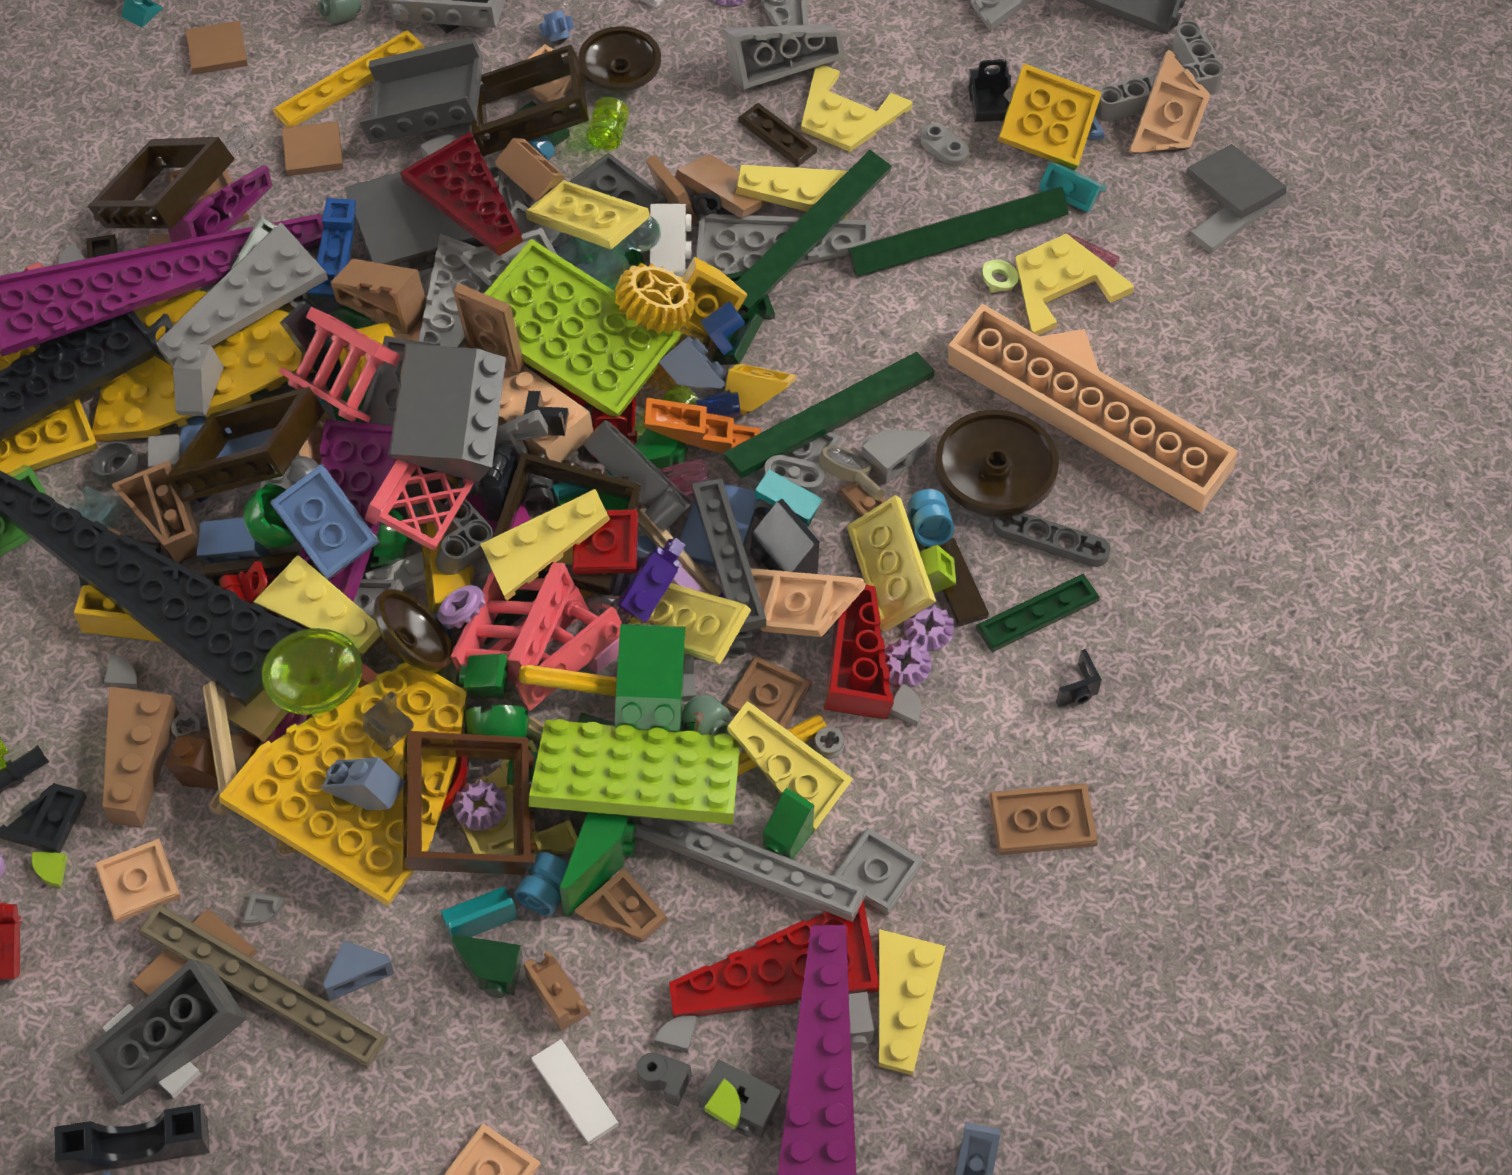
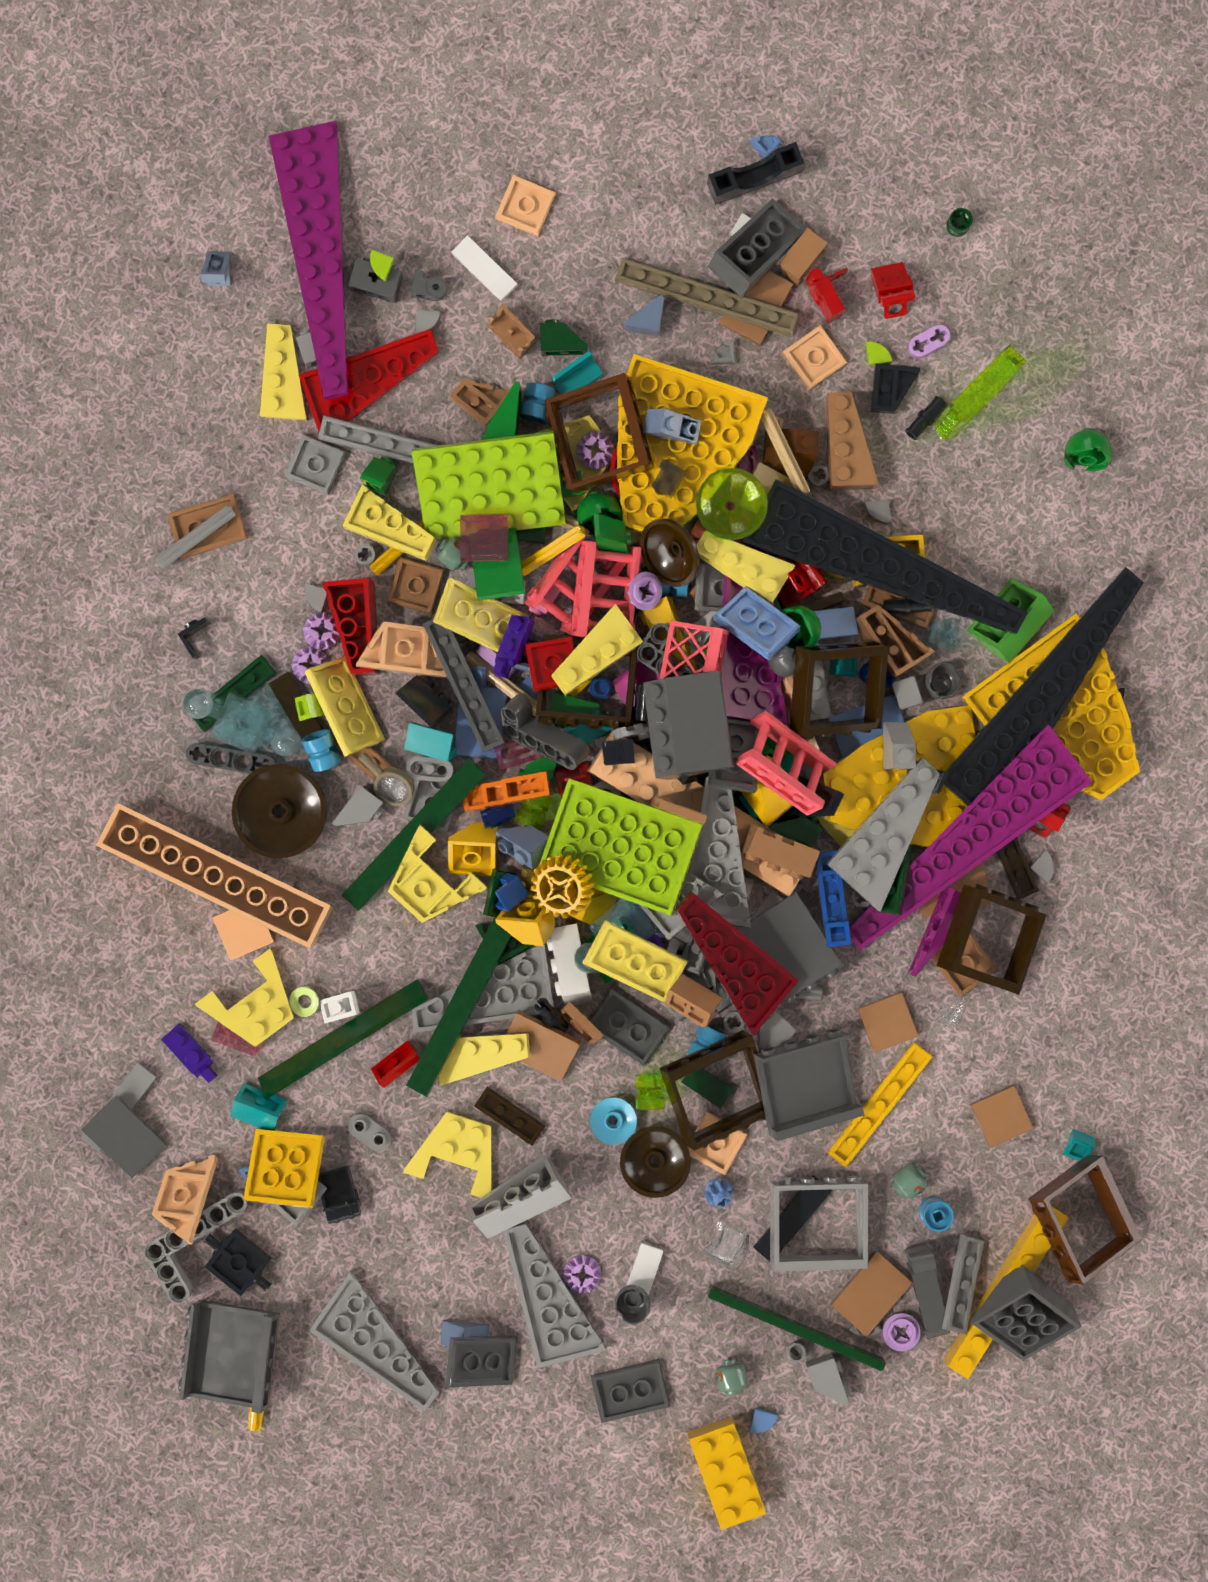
camera: 170 degrees right, 30 degrees up
none -> light grey axle [155,505,236,569]
none -> dark purple hinge [161,1023,218,1083]
none -> clear light blue brick [183,689,301,757]
none -> black plate [204,1228,272,1296]
none -> white slope [319,991,361,1023]
none -> red plate [371,1040,420,1088]
none -> light yellow wing [388,824,487,923]
none -> clear pink tile [460,514,508,561]
none -> medium blue tile [470,666,487,690]
none -> medium azure dish [590,1097,637,1145]
none -> medium nougat hinge [778,228,828,286]
none -> red piece [806,268,848,323]
none -> teal slope [829,658,858,677]

